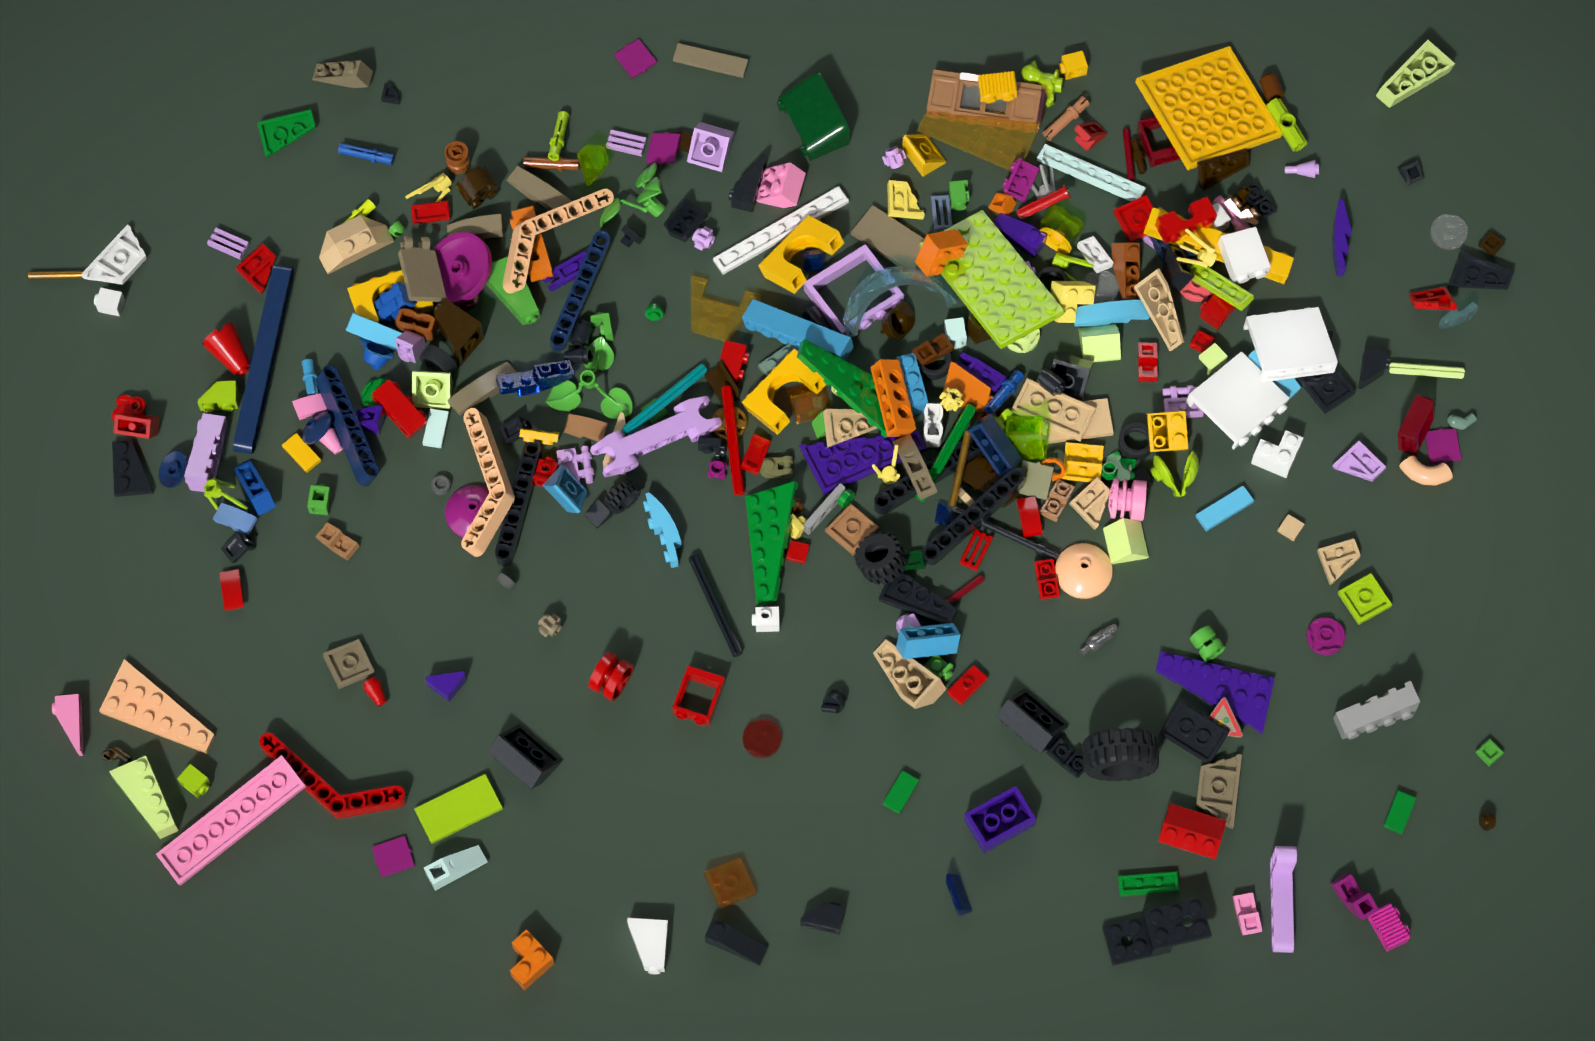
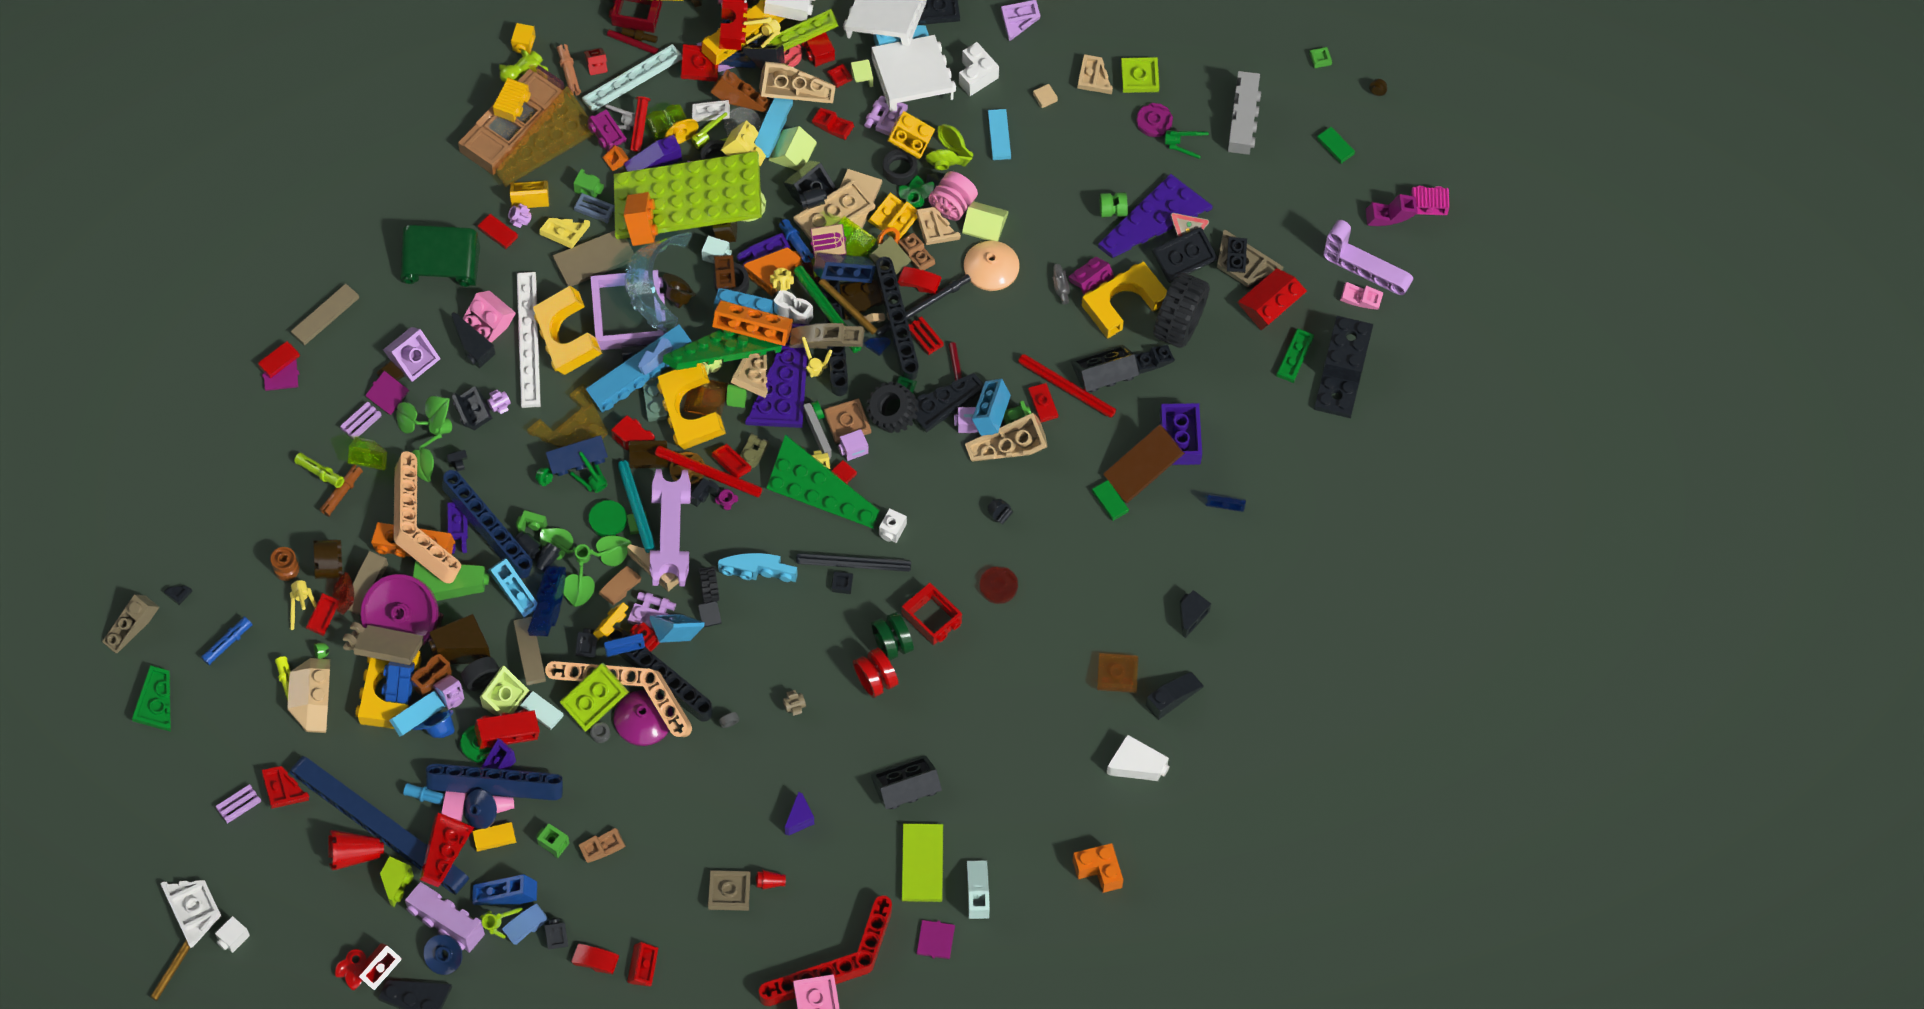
camera: 65 degrees left, 5 degrees down
dark tan slope [506,166,574,223] -> none
clear blue tile [803,250,823,271] -> none
red slope [1034,559,1060,600] -> none
none -> red tile [258,341,300,379]
none -> clear red slope [332,572,354,615]
none -> red wing [420,812,474,887]
none -> red tile [478,214,518,249]
none -> medium azure slope [487,559,540,617]
none -> dark blue brick [546,435,608,476]
none -> lime tile [560,663,629,732]
none -> green plant [570,452,608,493]
none -> green tile [589,500,627,537]
none -> blue tile [604,633,645,657]
none -> red slope [627,942,659,987]
none -> medium blue slope [638,337,673,375]
none -> piece [810,224,847,259]
none -> black tile [832,571,853,594]
none -> lavender brick [838,429,868,461]
none -> dark green wheel [871,612,914,661]
none -> red axle [1018,354,1116,418]
none -> magenta bracket [1068,257,1114,295]
none -> yellow arch [1082,261,1167,339]
none -> reddish brown tile [1104,424,1185,503]
none -> green plant [1165,130,1209,159]
none -> black slope [1227,237,1247,273]

